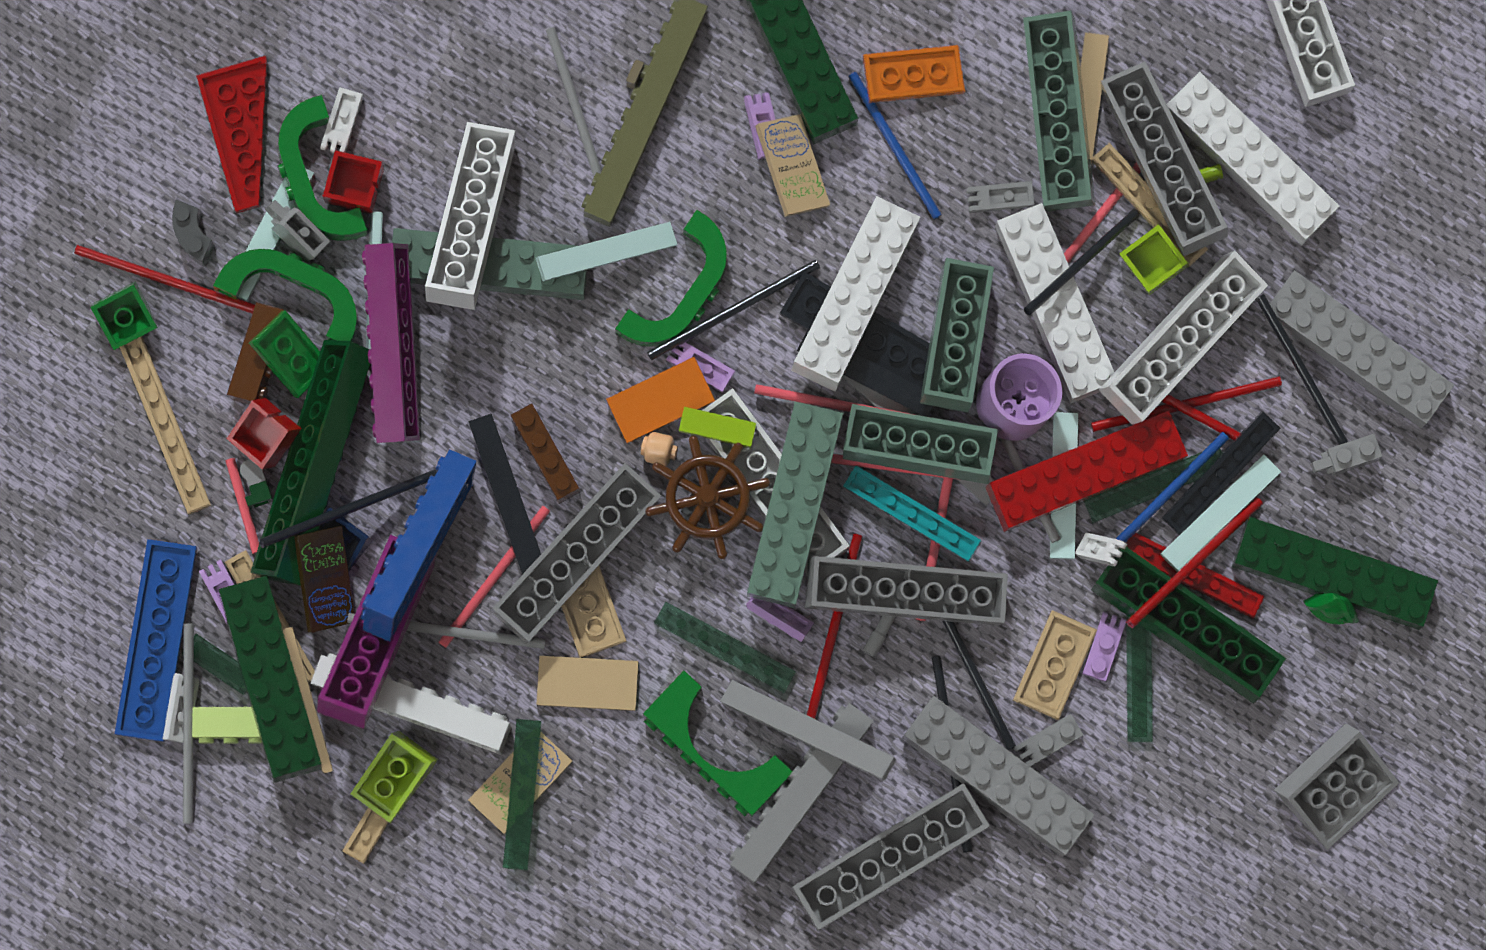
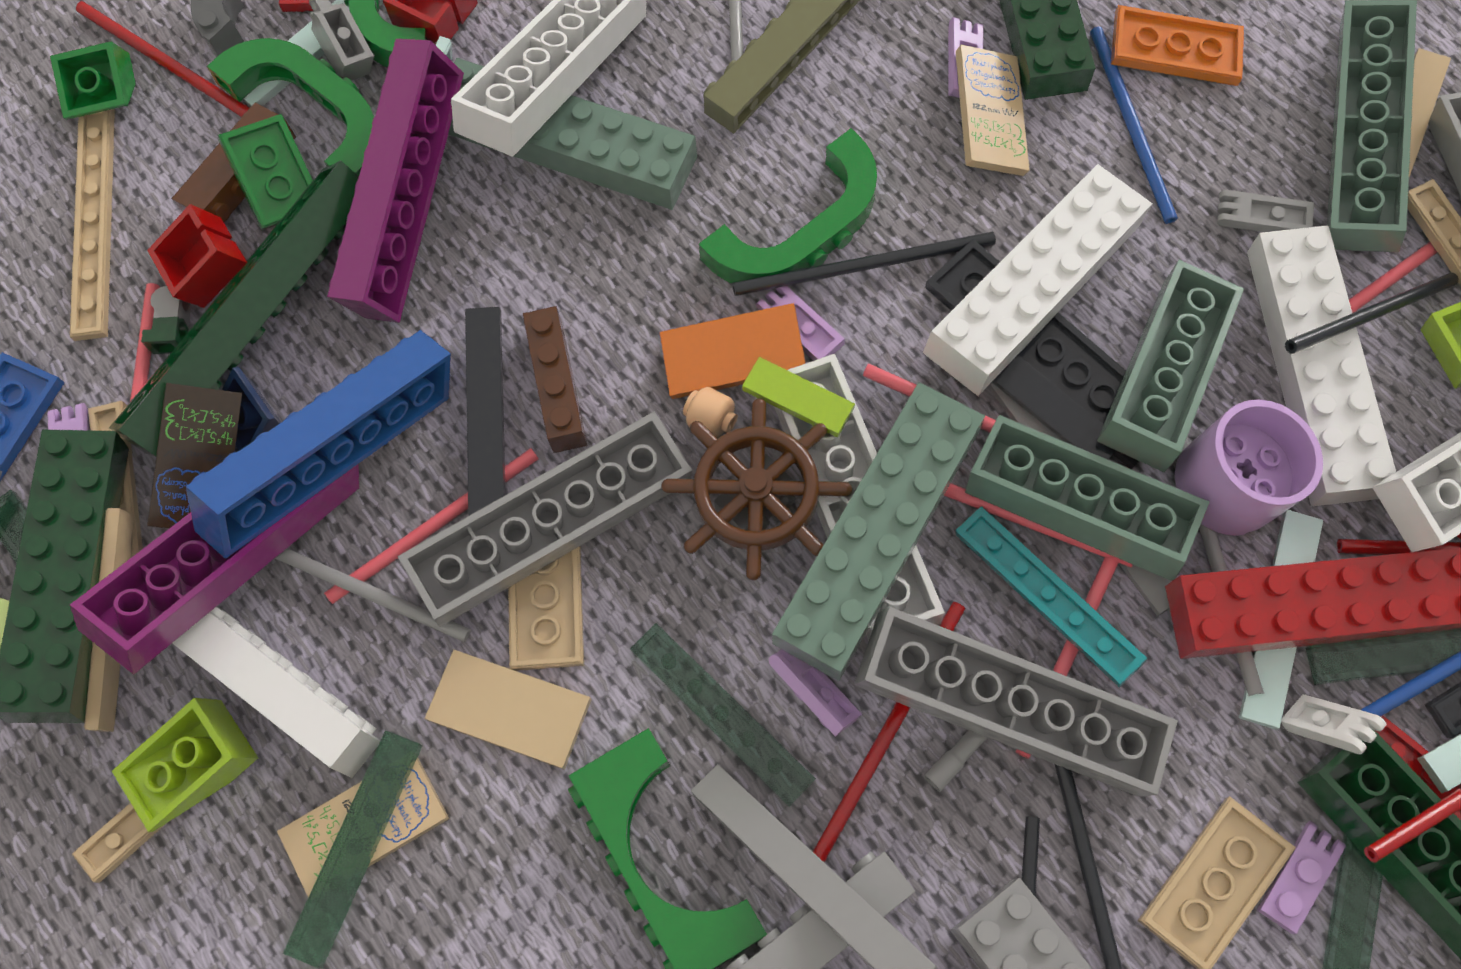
camera: 25 degrees right, 10 degrees down
black piece [259,469,437,548] -> none
light aqua tile [535,222,677,282] -> none

